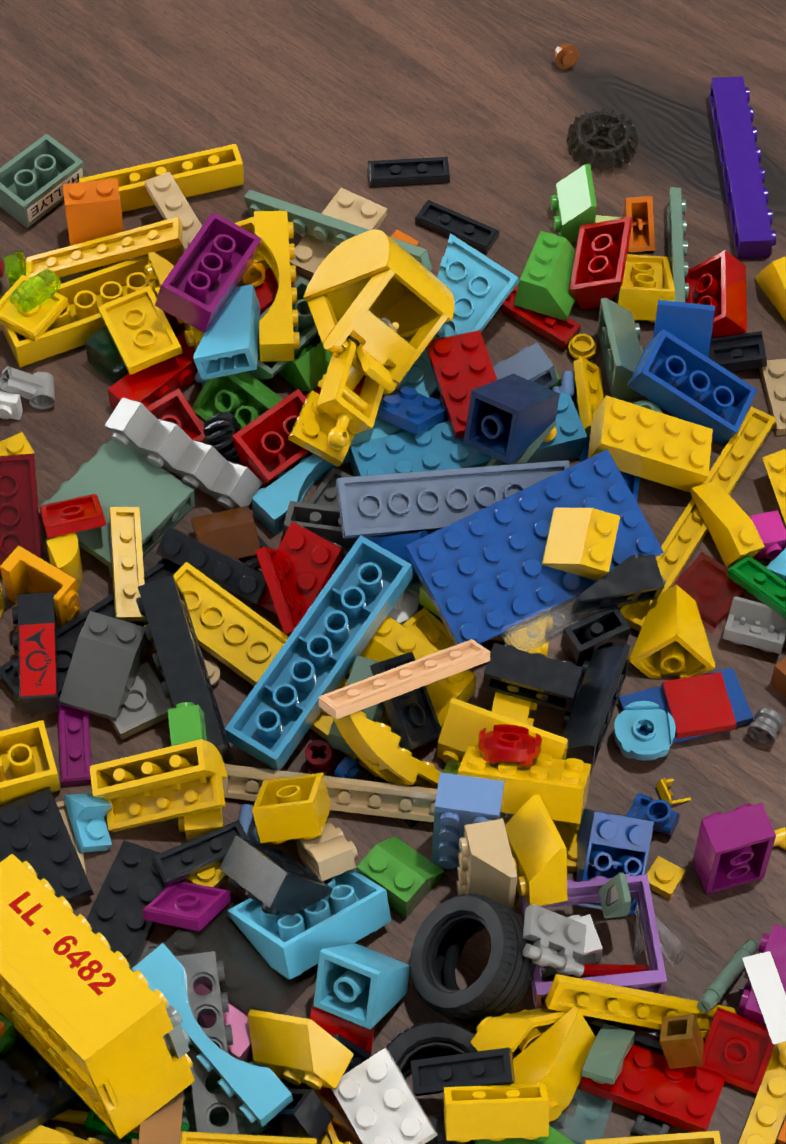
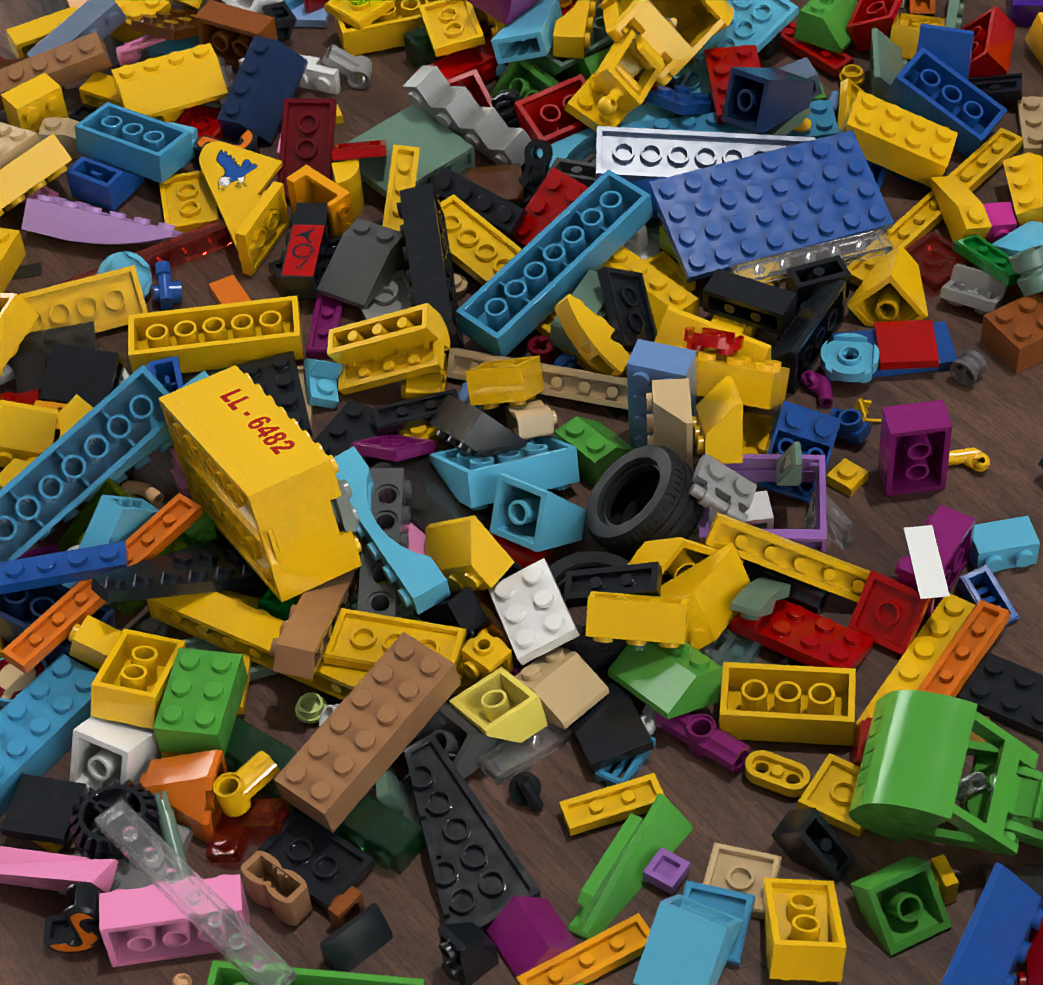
camera: 15 degrees right, 10 degrees down
bright green brick [168,702,207,746] -> none
red tile [255,547,300,635] -> none
light nougat tile [318,639,490,719] -> none
yellow slope [542,508,620,581] -> none
black slope [572,554,665,614] -> none
pearl gold brick [660,1014,704,1069] -> none
sand green piece [697,939,759,1013] -> none
none -> black piece [519,139,553,193]
none -> magenta arm [801,370,833,408]

